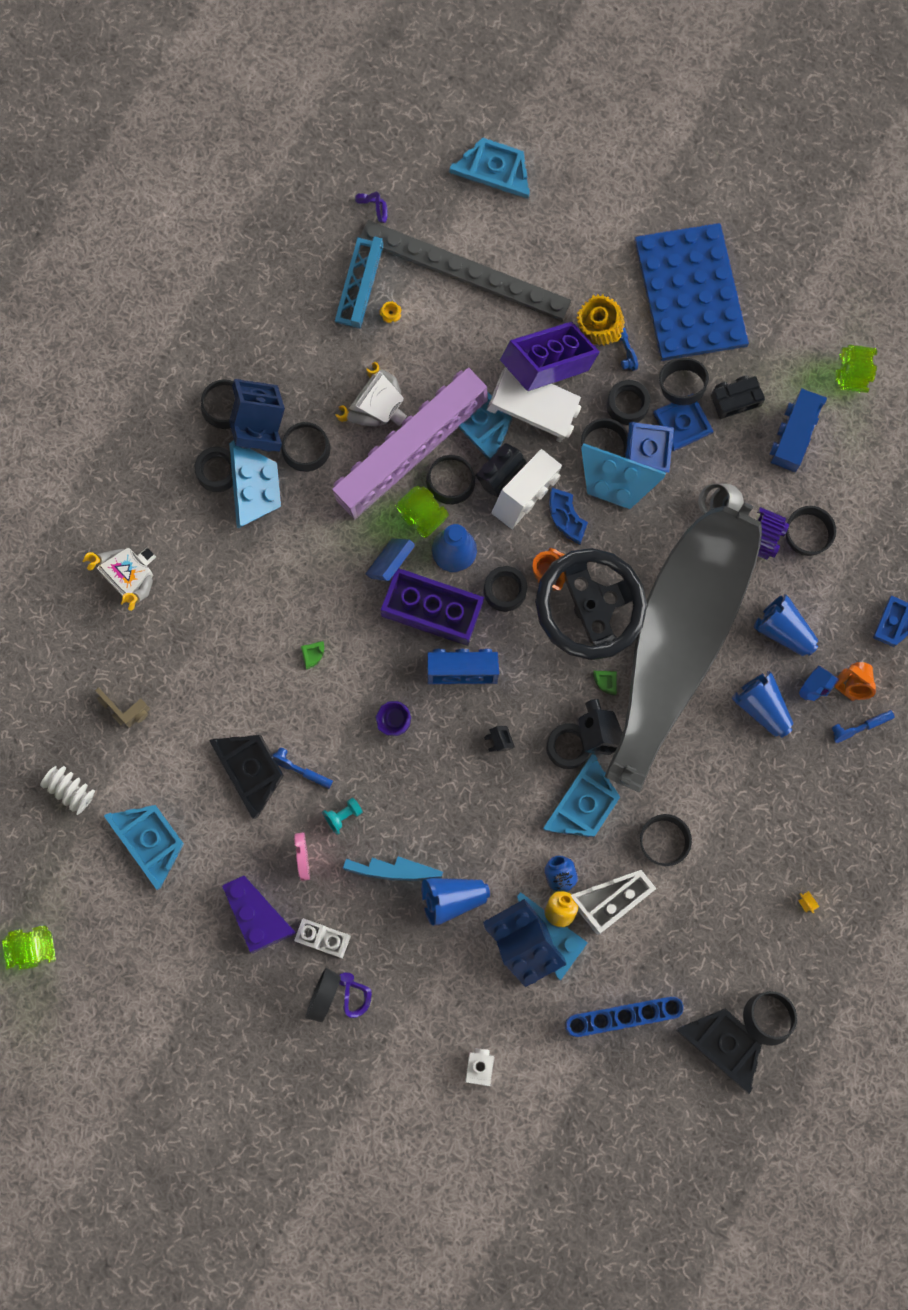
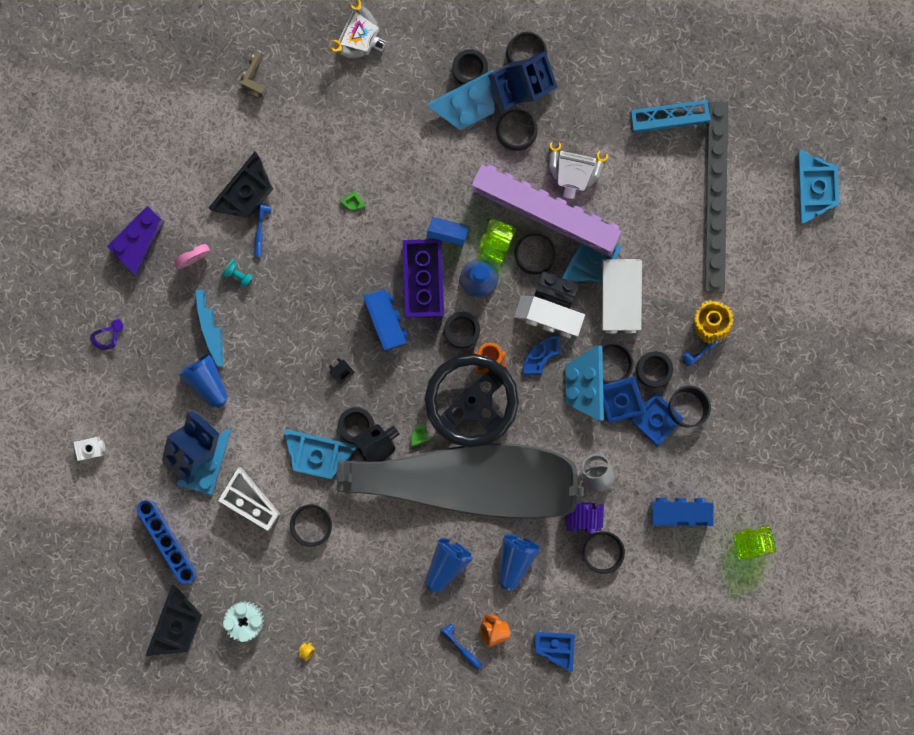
camera: 70 degrees right, 10 degrees up
clear neon green brick [2,926,56,970] -> none
white piece [40,766,95,815] -> none
dark azure wing [104,805,184,890] -> none
white slope [294,918,351,959] -> none
black tyre [305,968,341,1022] -> none
dark purple piece [355,191,387,223] -> none
dark purple hair [375,701,411,736] -> none
yellow plate [380,301,402,323] -> none
dark purple brick [500,322,600,391] -> none
blue head [544,856,578,892] -> none
yellow head [545,891,579,927] -> none
blue plate [635,223,749,361] -> none
black brick [711,375,765,419] -> none
black tyre [743,991,797,1046] -> none
blue rock [799,665,839,701] -> none
none -> light aqua brick [223,601,264,642]

